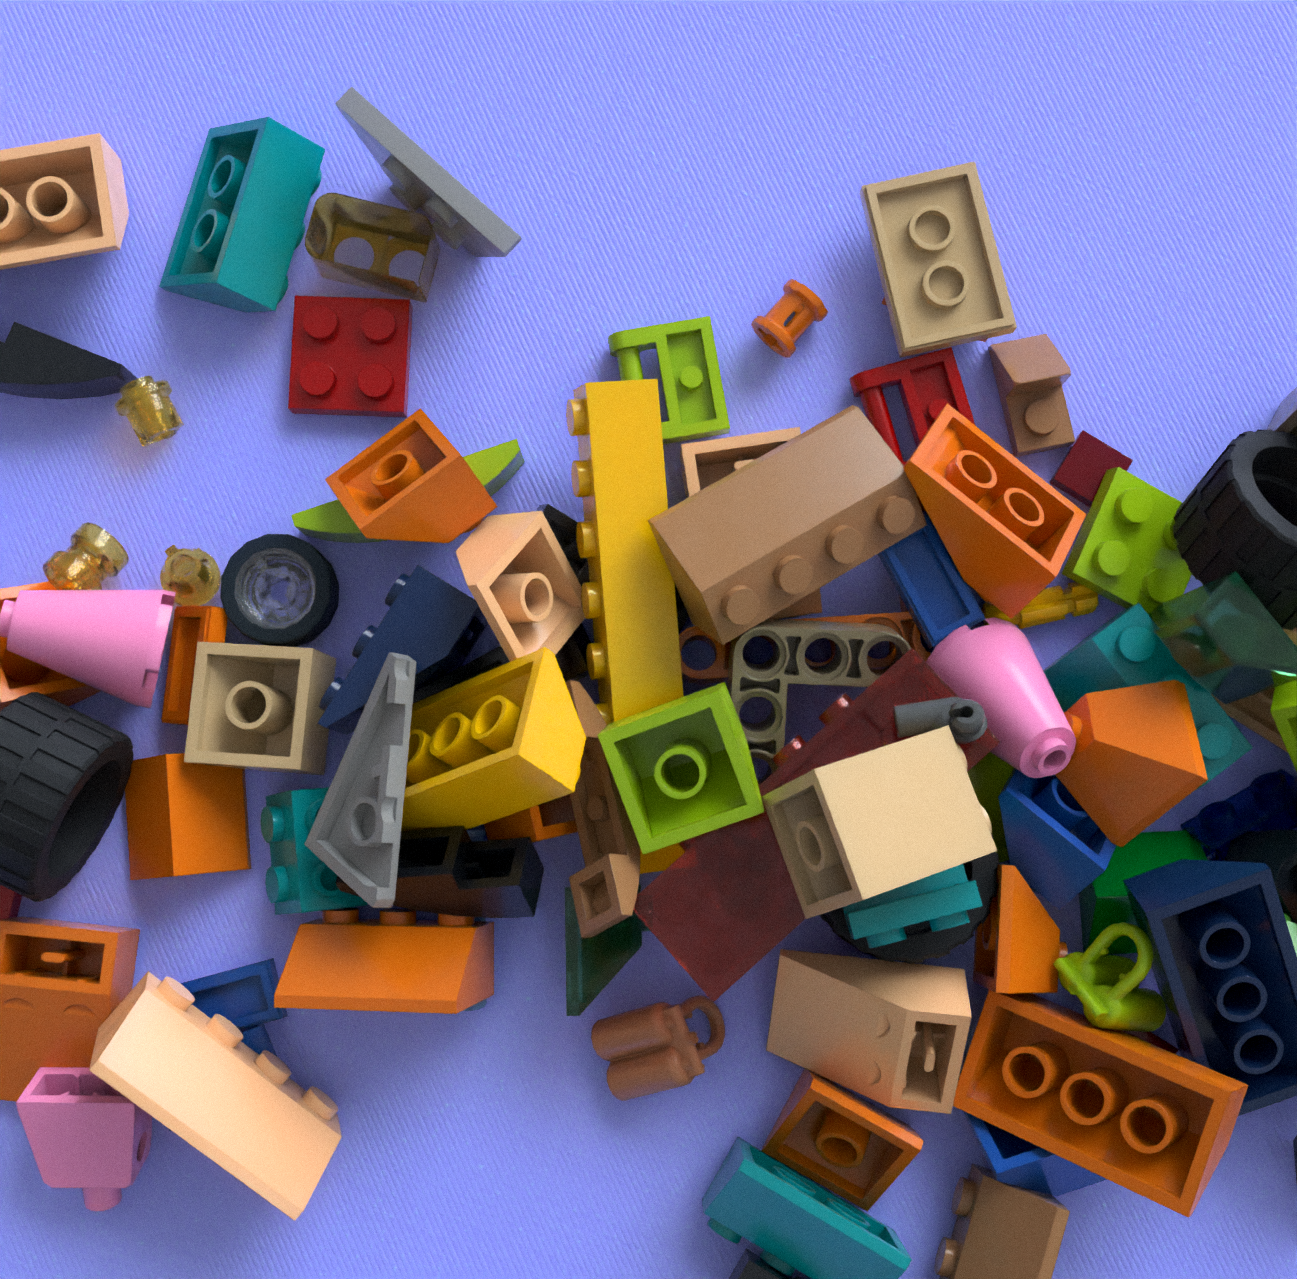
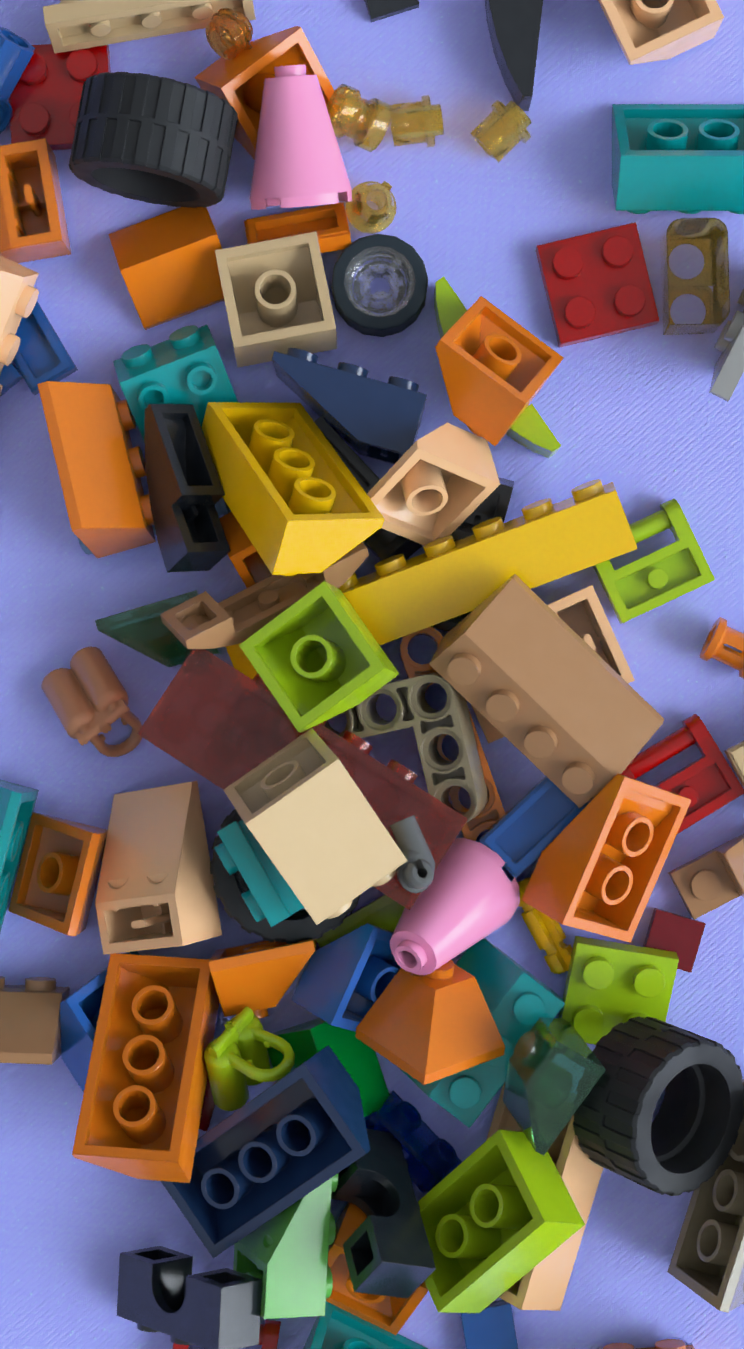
camera: 75 degrees right, 5 degrees up
light grey wing [304,652,417,908] -> none
none -> clear yellow hose [389,95,444,148]

